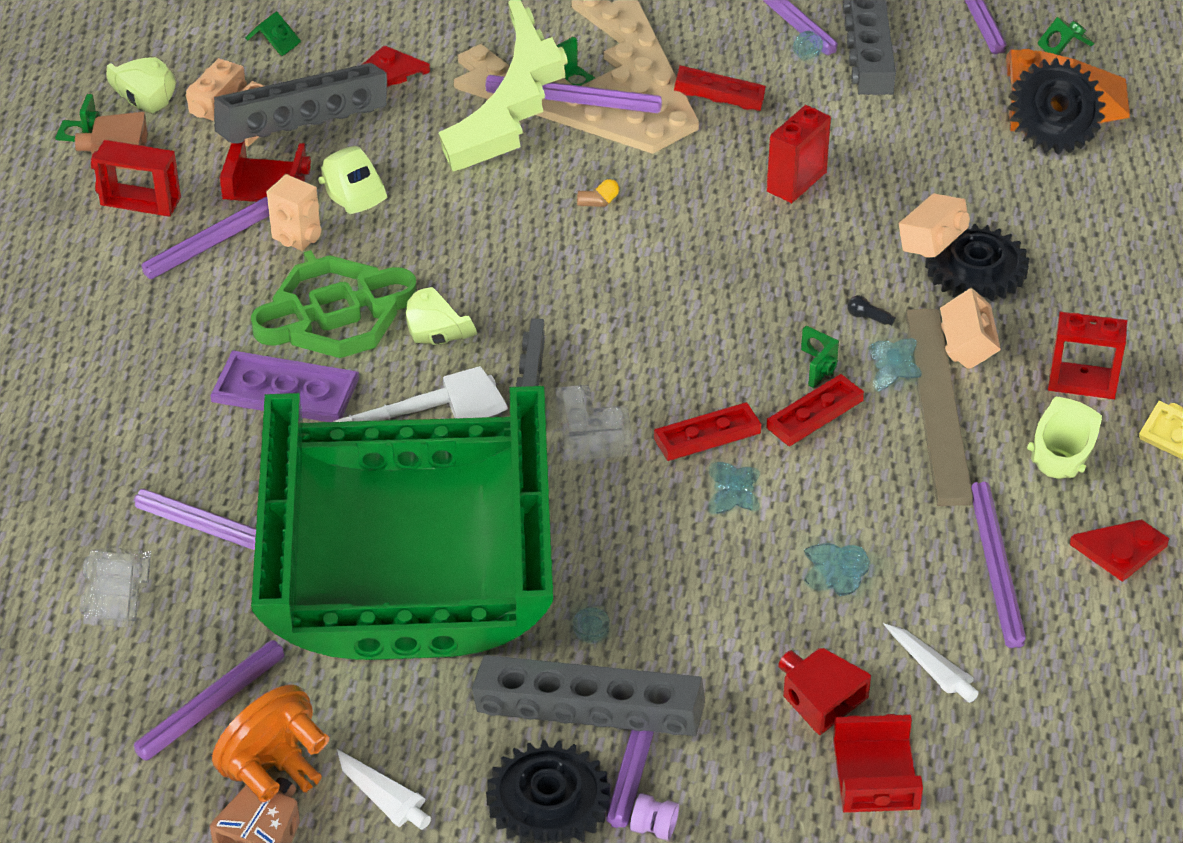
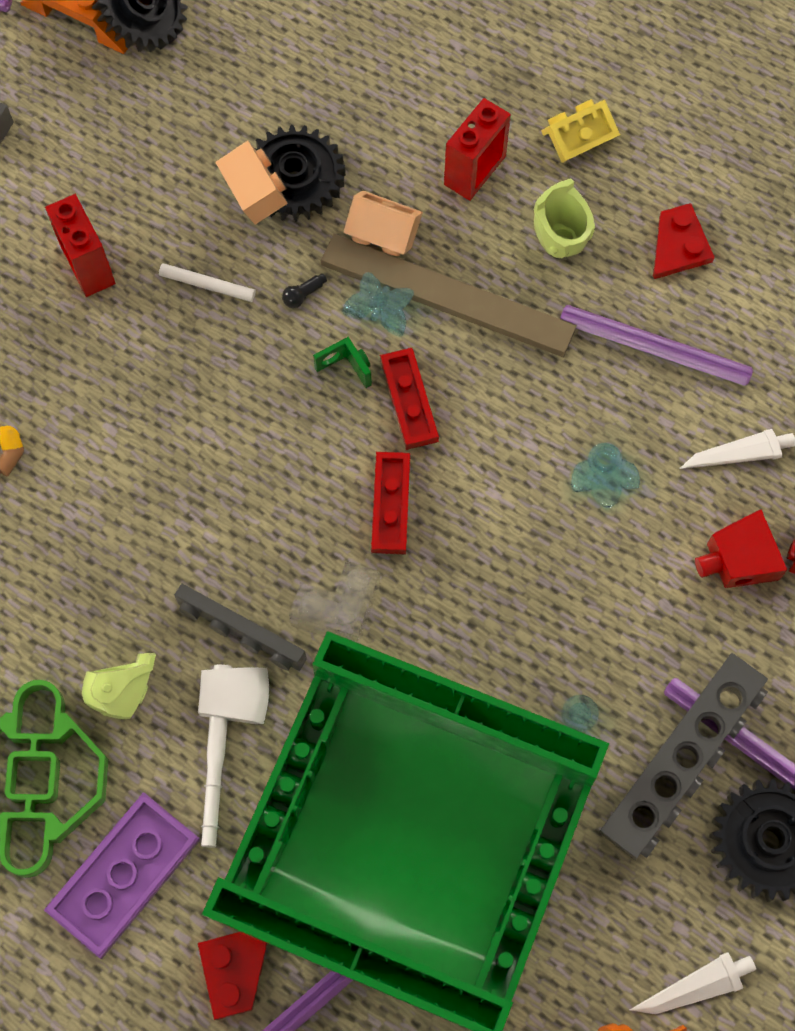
camera: 65 degrees left, 25 degrees up
clear light blue piece [708,462,760,514] -> none
none -> white bar [159,263,256,302]
none -> red wing [198,932,267,1020]

